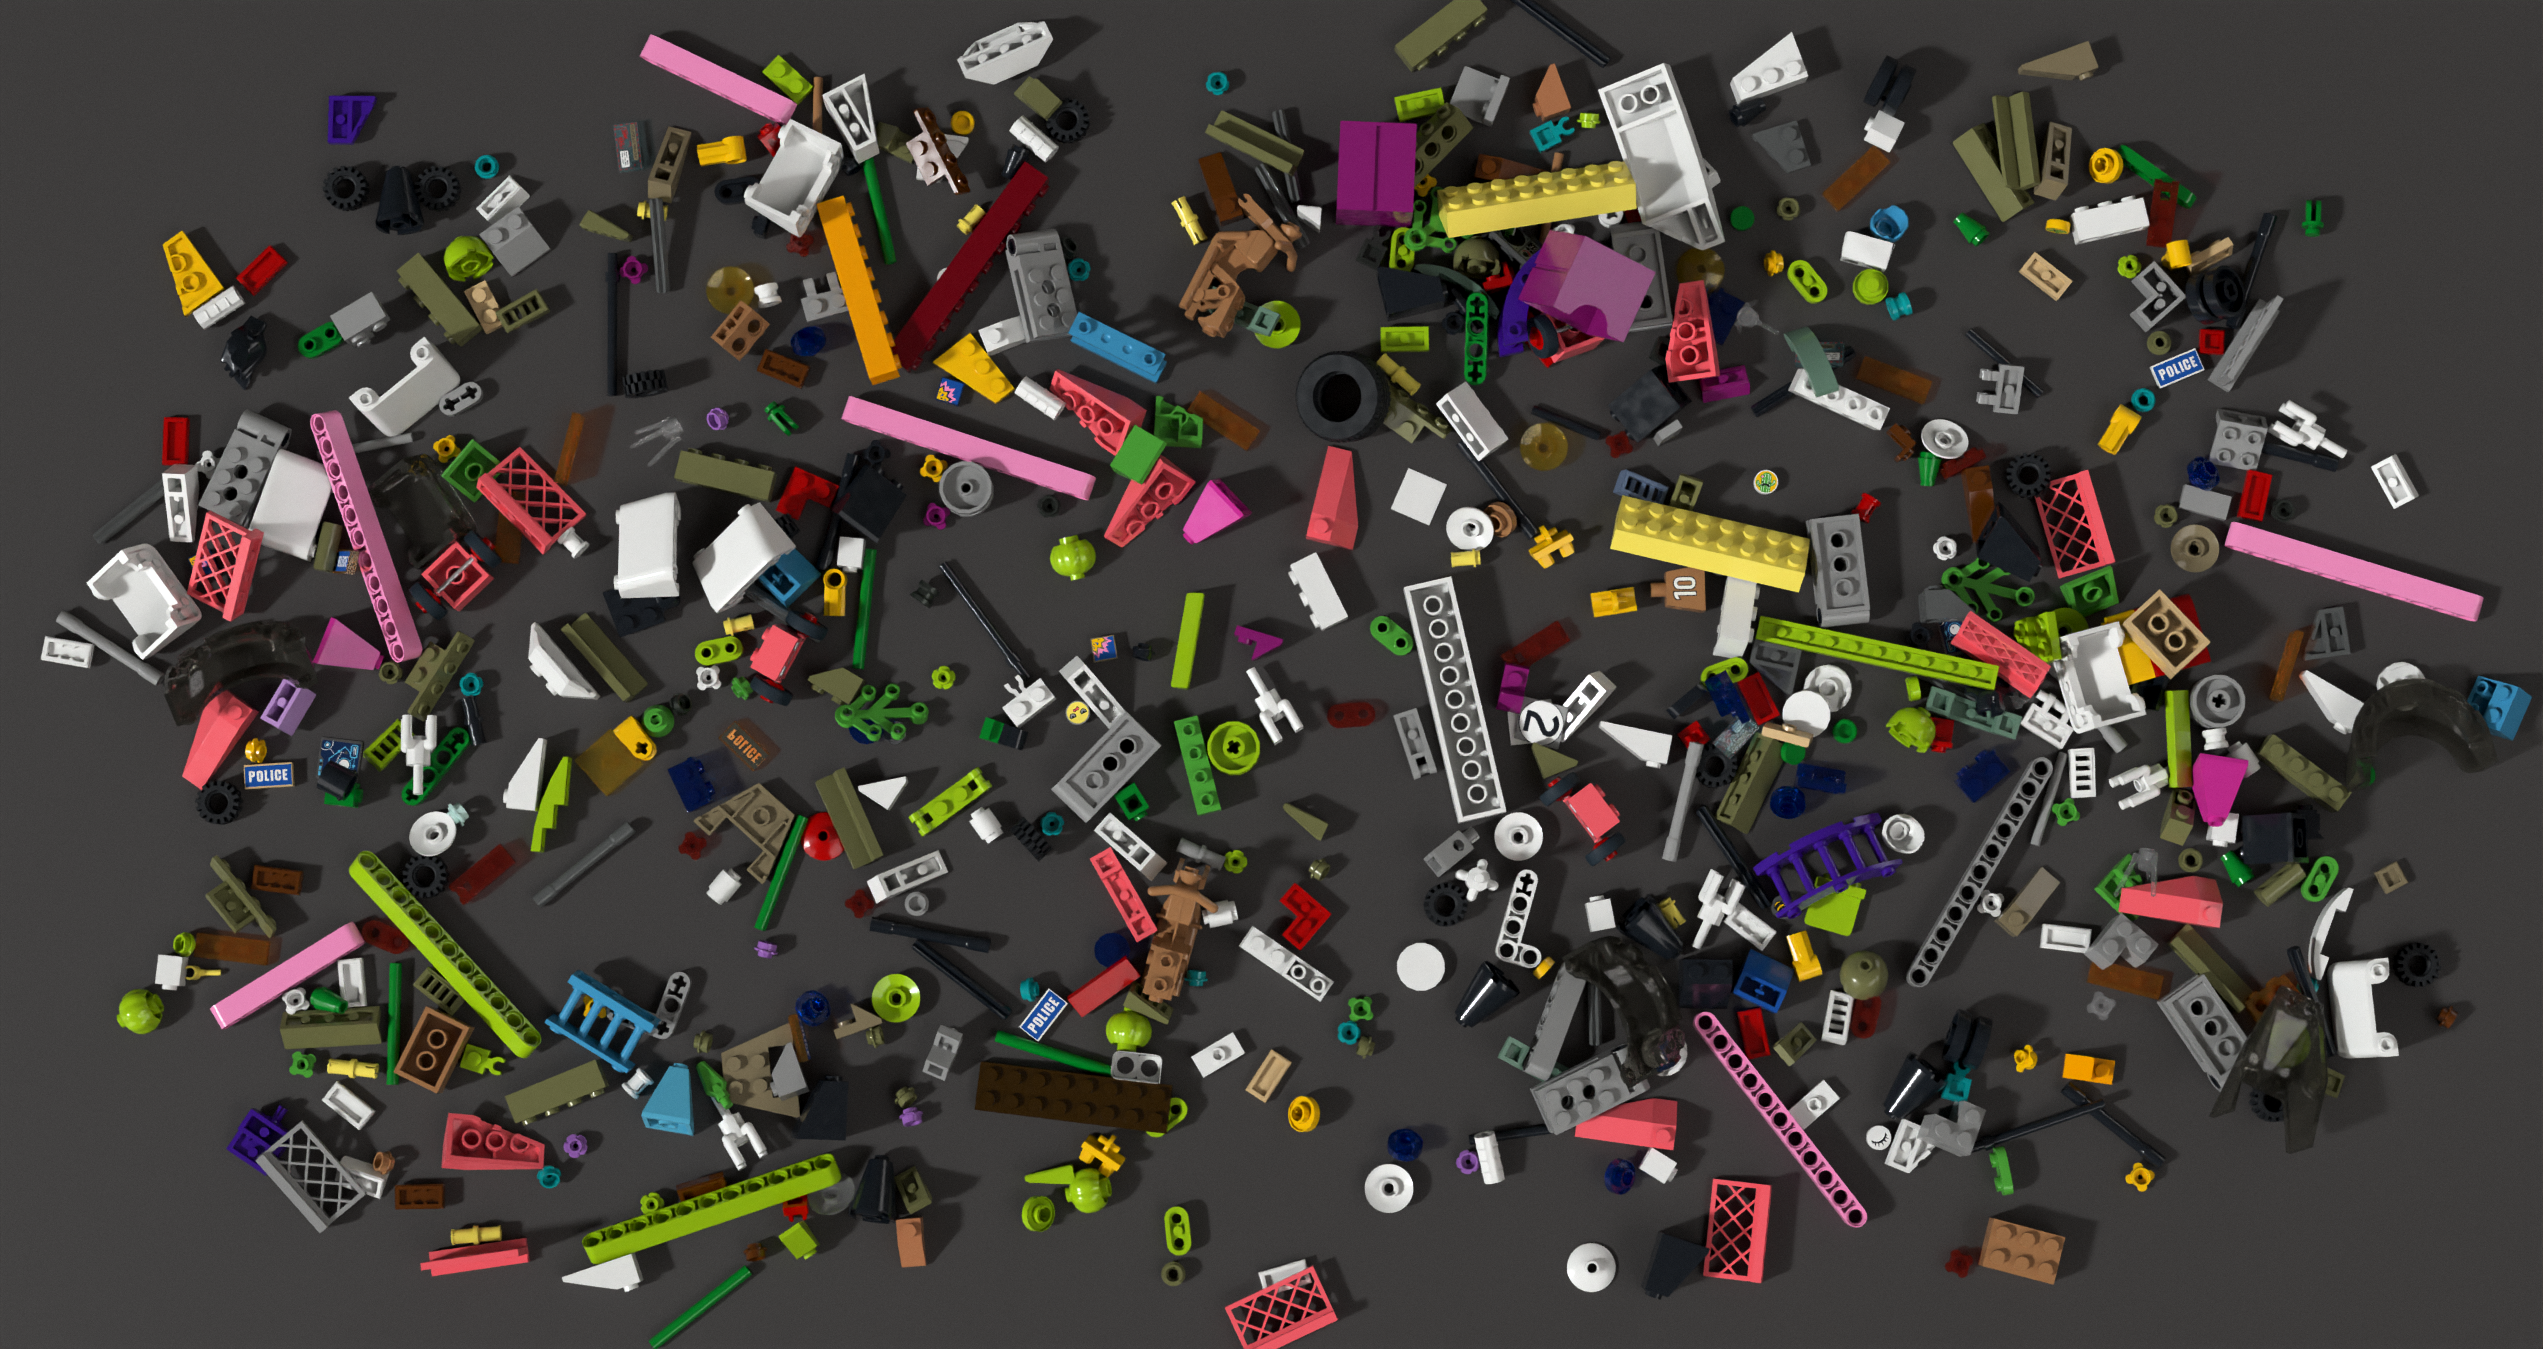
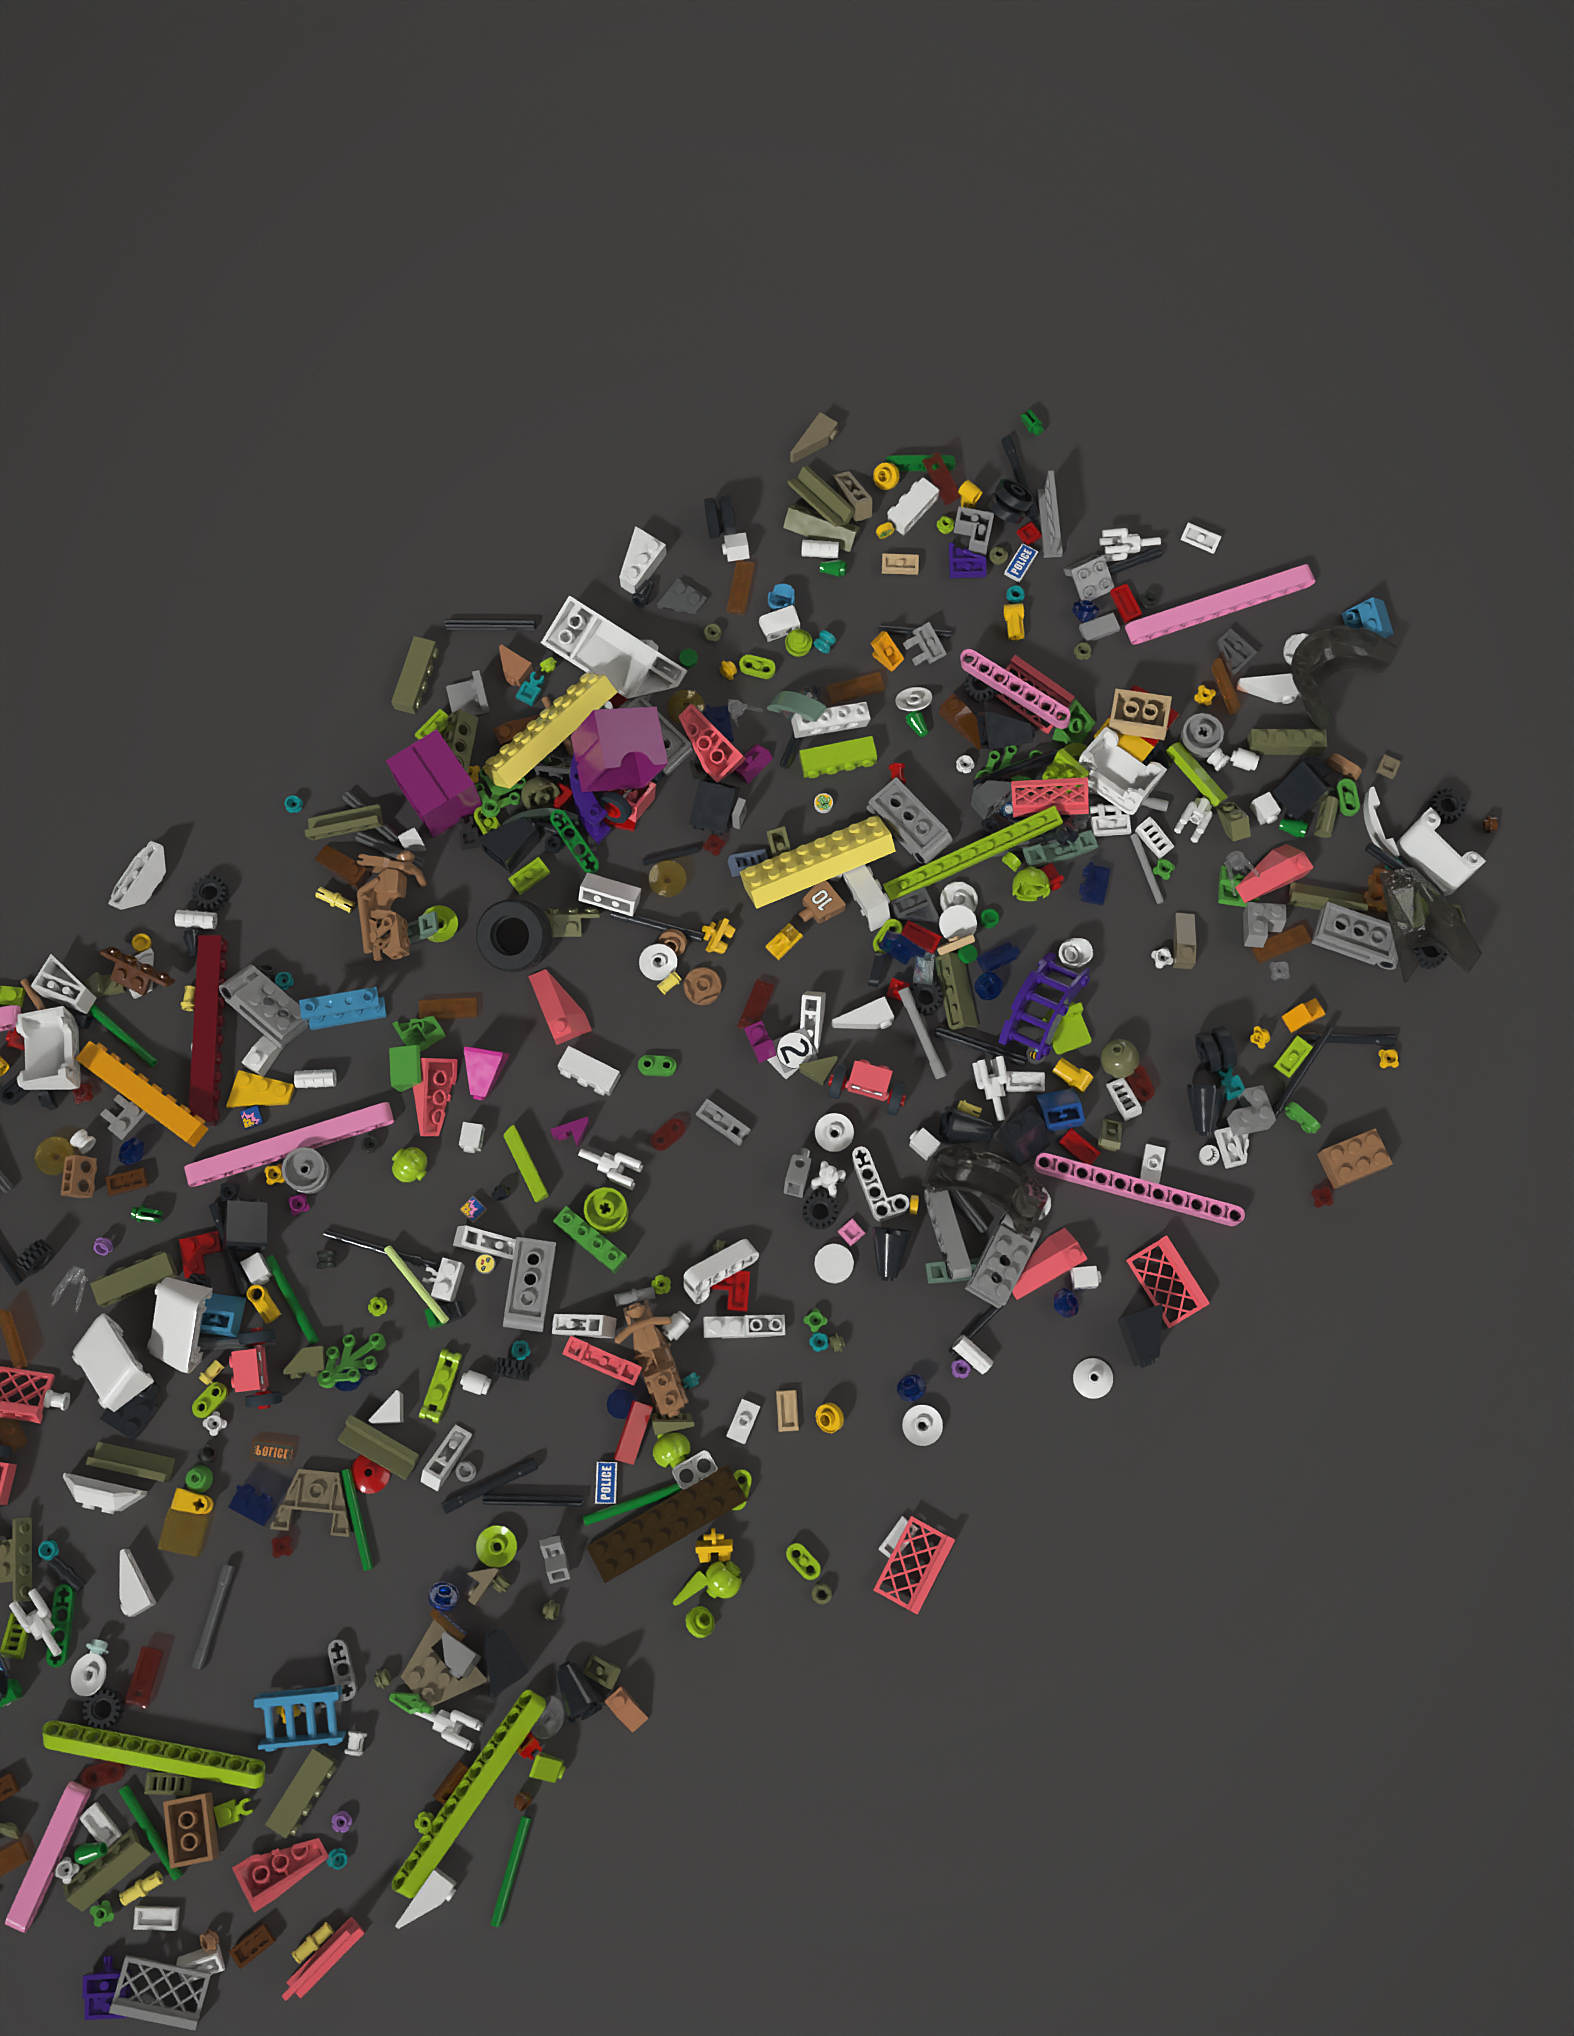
camera: 40 degrees left, 10 degrees down
lime slope [531,756,572,853] -> none
medium azure slope [641,1063,694,1136] -> none
white brick [707,868,742,905] -> none
bright green plate [731,676,753,701] -> none
medium lavender plate [754,940,778,959] -> none
clear red plate [845,889,874,918] -> none
medium lavender plate [899,1107,923,1127] -> none
olive slope [1014,76,1062,120] -> none
teal plate [1020,977,1039,1002] -> none
coral wedge [1050,369,1147,456] -> none
green brick [1114,783,1149,822] -> none
olive slope [1283,803,1328,841] -> none
light yellow pin [1376,353,1421,396] -> none
white sticker [1391,468,1447,525] -> none
white brick [1403,576,1506,824] -> none
reddish brown bracket [1886,423,1916,462] -> none
light grey beam [1906,757,2053,987] -> none
clear red plate [1940,447,1987,480] -> none
white tile [2040,924,2092,953] -> none
dark tan dish [2171,524,2219,573] -> none
olive plate [2178,848,2203,872] -> none
tan plate [2185,237,2233,277] -> none
dark pink slope [2192,753,2249,827] -> none
none -> yellowish green piece [384,1245,449,1324]
none -> white brick [459,1122,485,1153]
none -> medium nougat tile [683,967,722,1005]
none -> white beam [684,1239,759,1304]
none -> lime brick [799,736,877,778]
none -> white axle [802,540,839,559]
none -> bright pink tile [838,1218,865,1247]
none -> light orange slope [870,631,904,671]
none -> dark purple wing [948,543,986,578]
none -> bright pink beam [960,649,1070,729]
none -> black axle [972,749,1058,788]
none -> yellow plate [1194,685,1216,706]
none -> lime plate [1273,1035,1313,1078]
none -> medium nougat beam [1326,753,1362,781]

